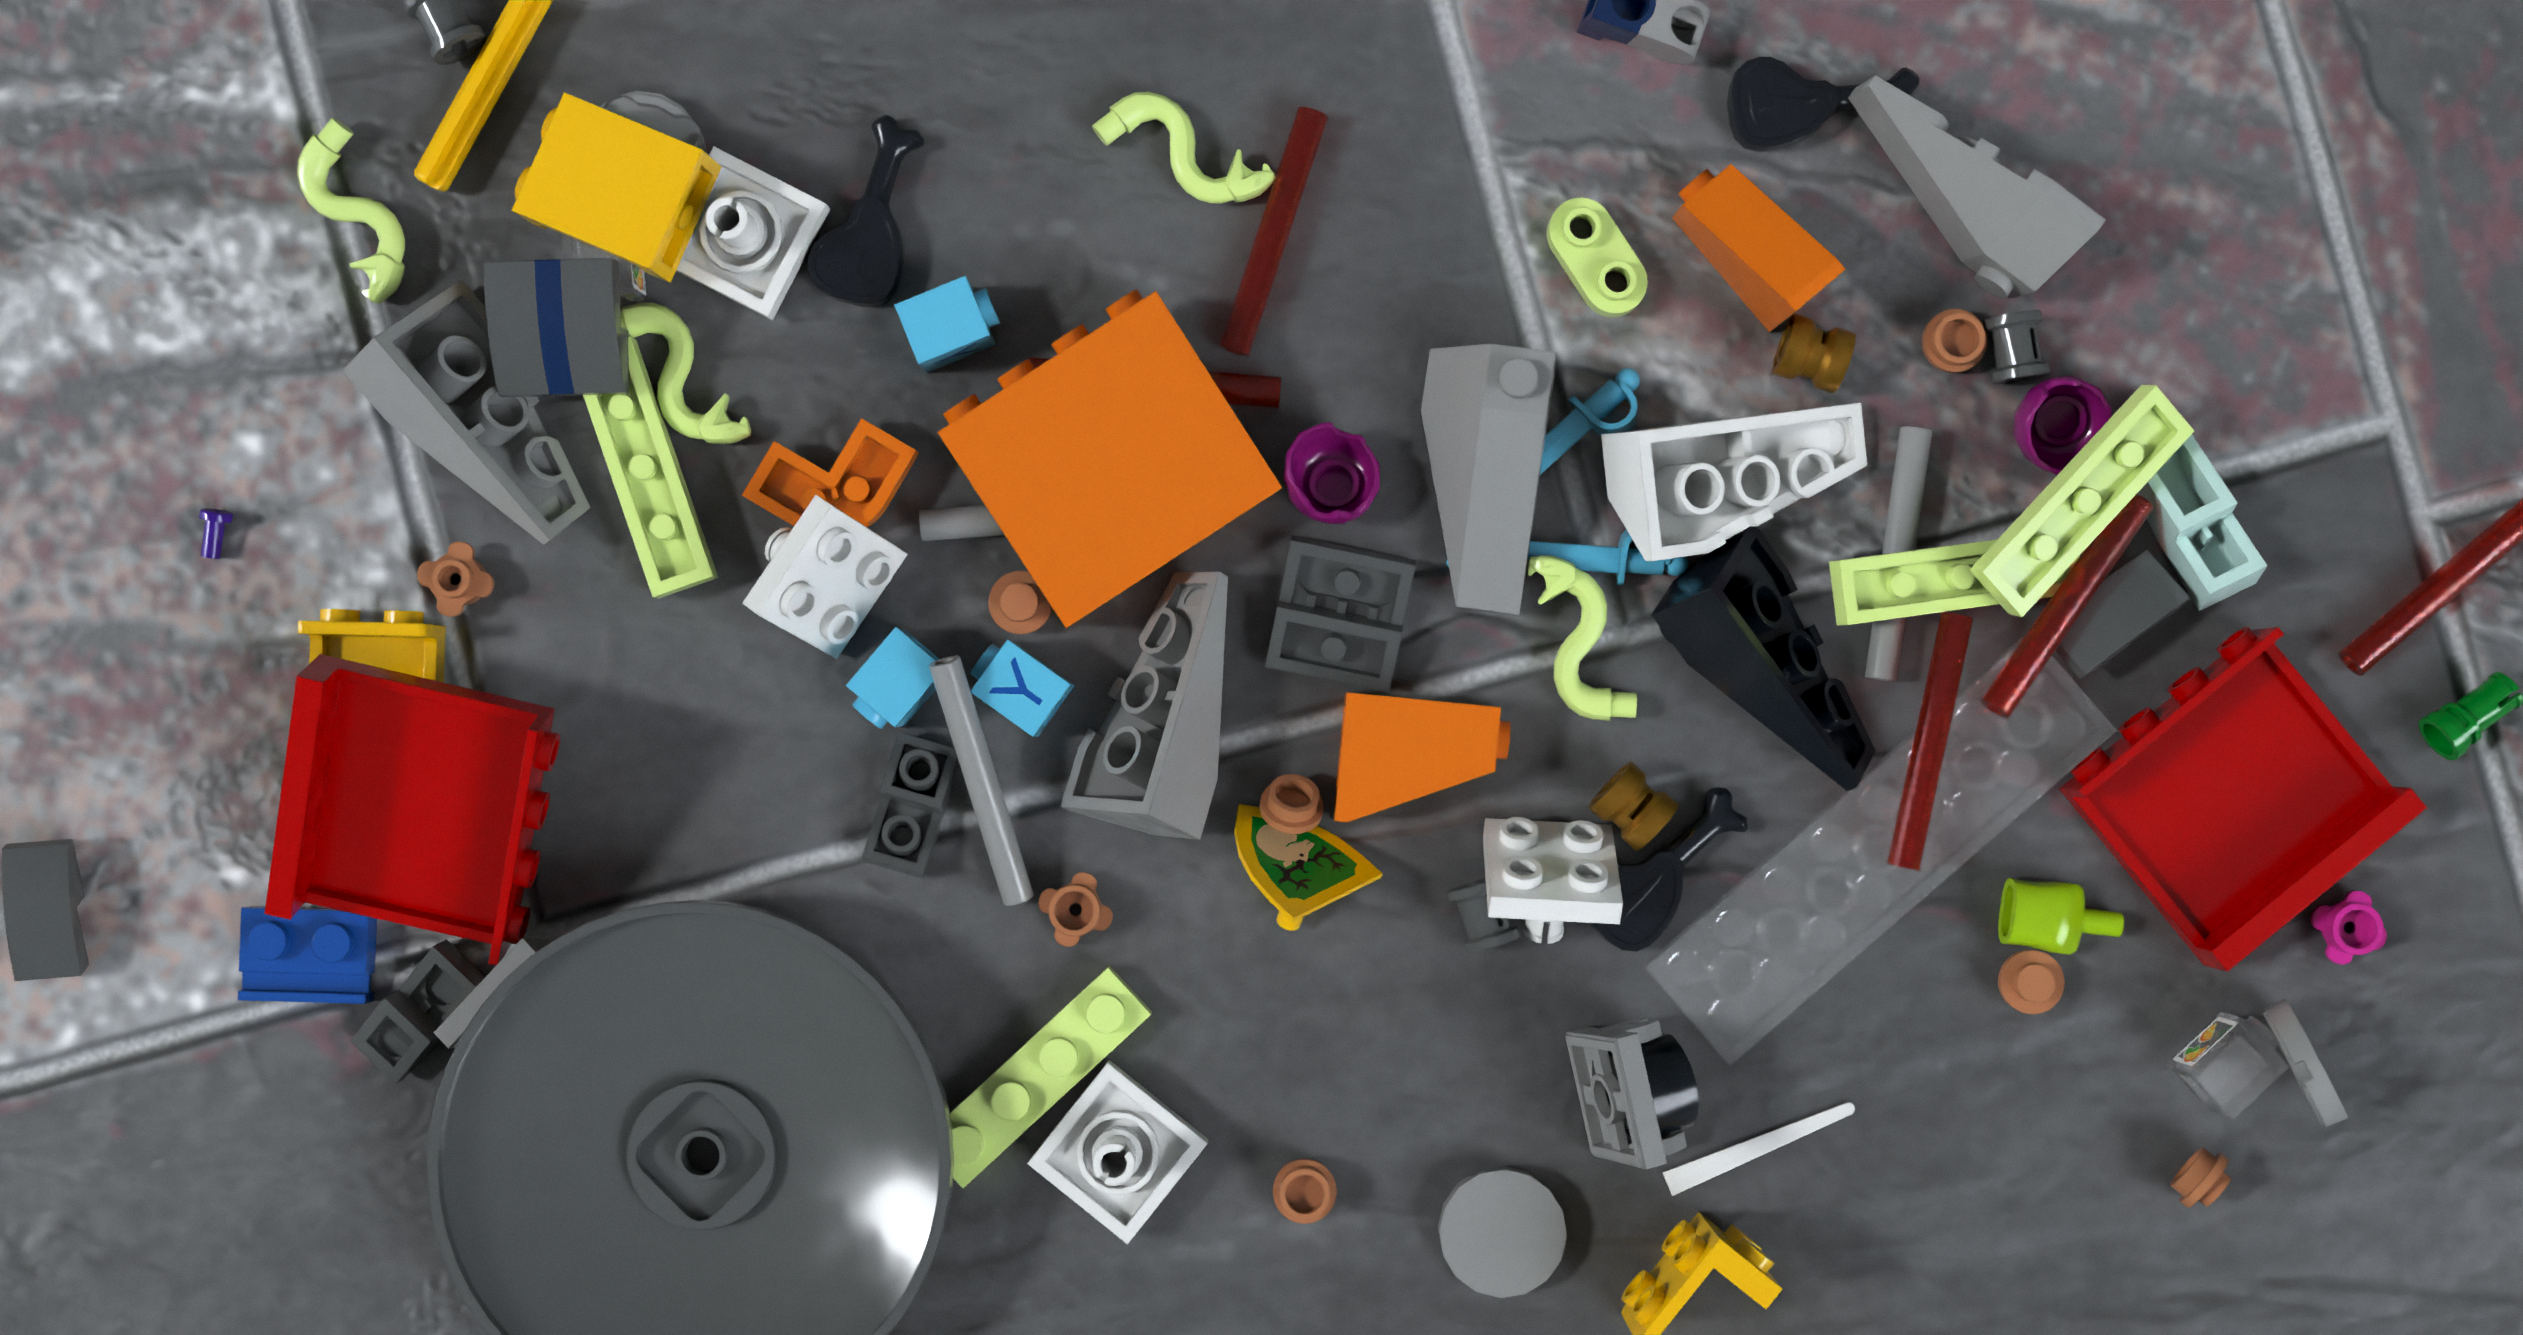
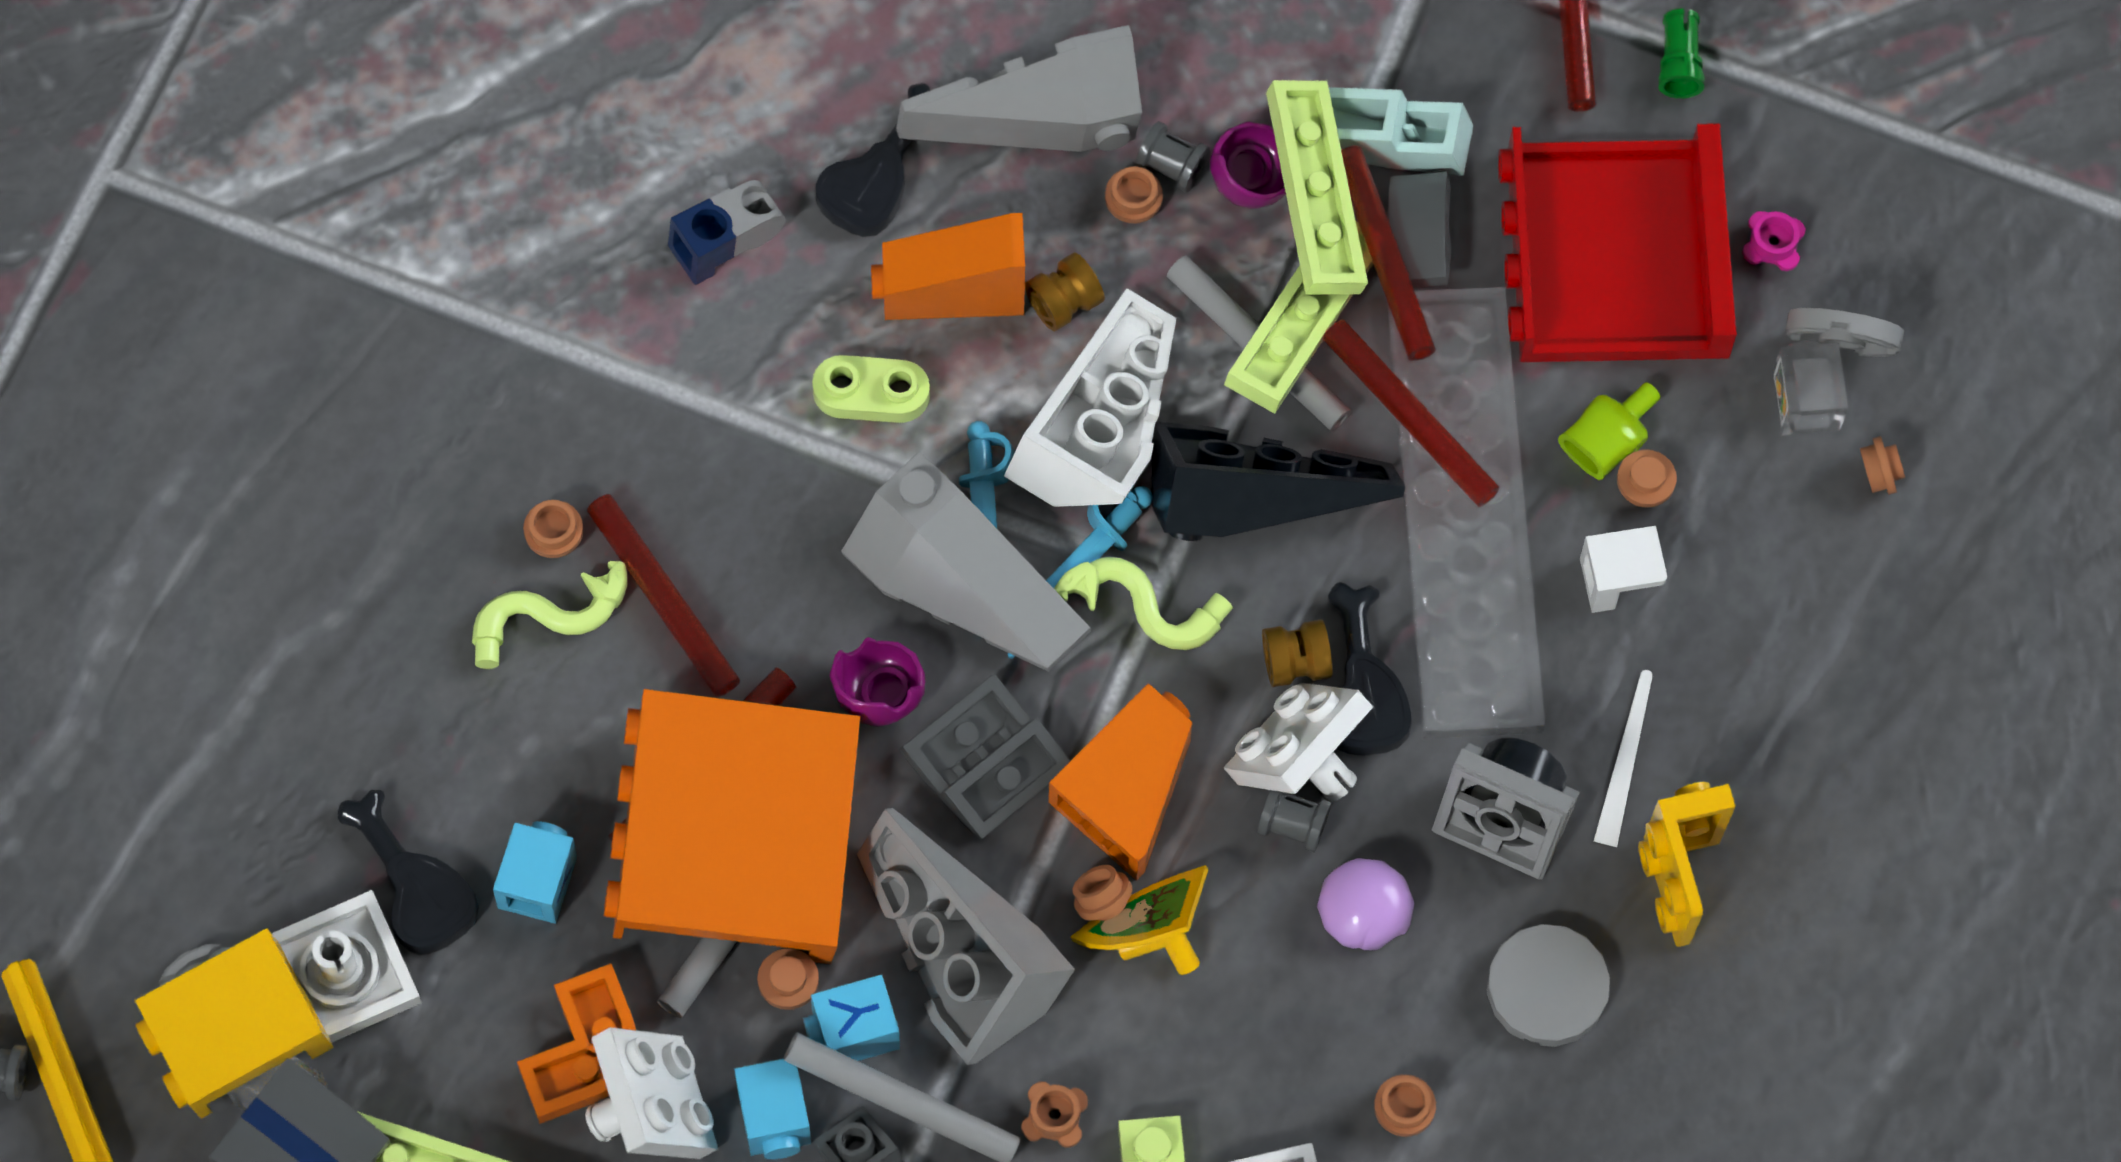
camera: 60 degrees left, 20 degrees down
yellowish green animal [620,302,752,444] -> none
none -> nougat plate [523,500,583,558]
none -> lavender hair [1317,858,1414,950]
none -> white panel [1580,526,1667,613]

